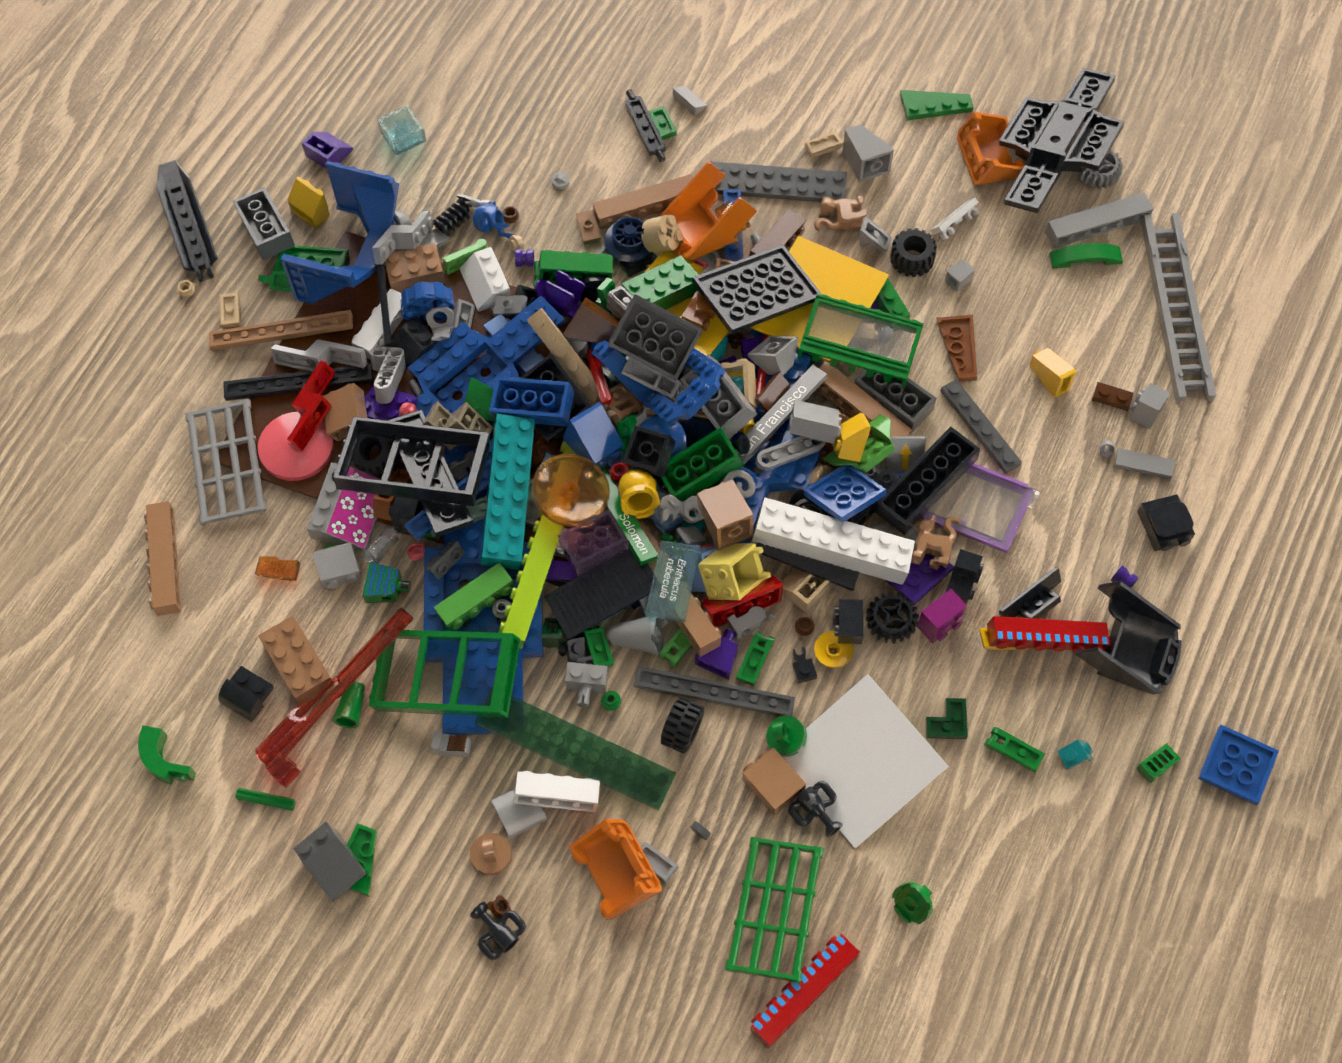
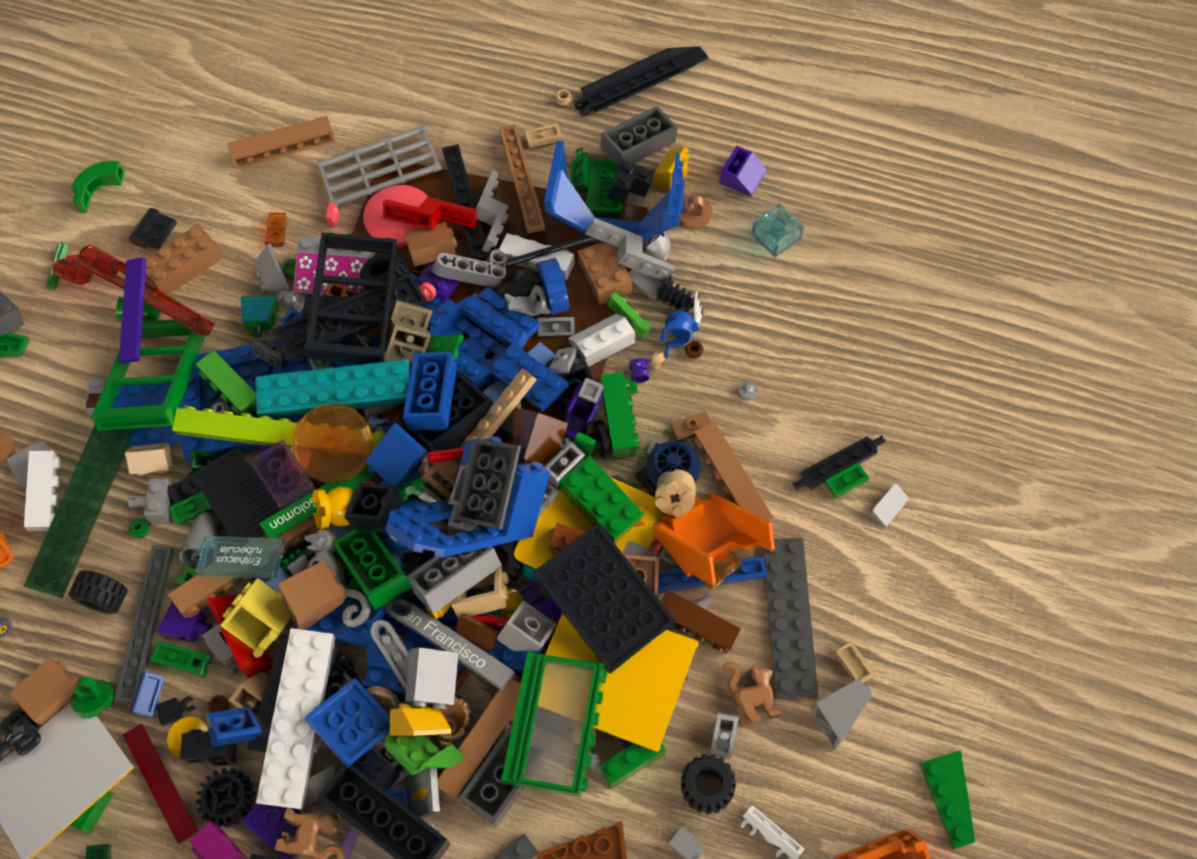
camera: 85 degrees right, 0 degrees up
none -> dark purple tile [119,257,146,364]
none -> dark red tile [123,723,199,844]
none -> tan brick [125,443,173,476]
none -> tile [130,671,165,718]
none -> blue slope [207,707,261,747]
none -> coral tile [325,203,339,228]
none -> light grey plate [578,378,604,404]
none -> black brick [608,159,654,204]

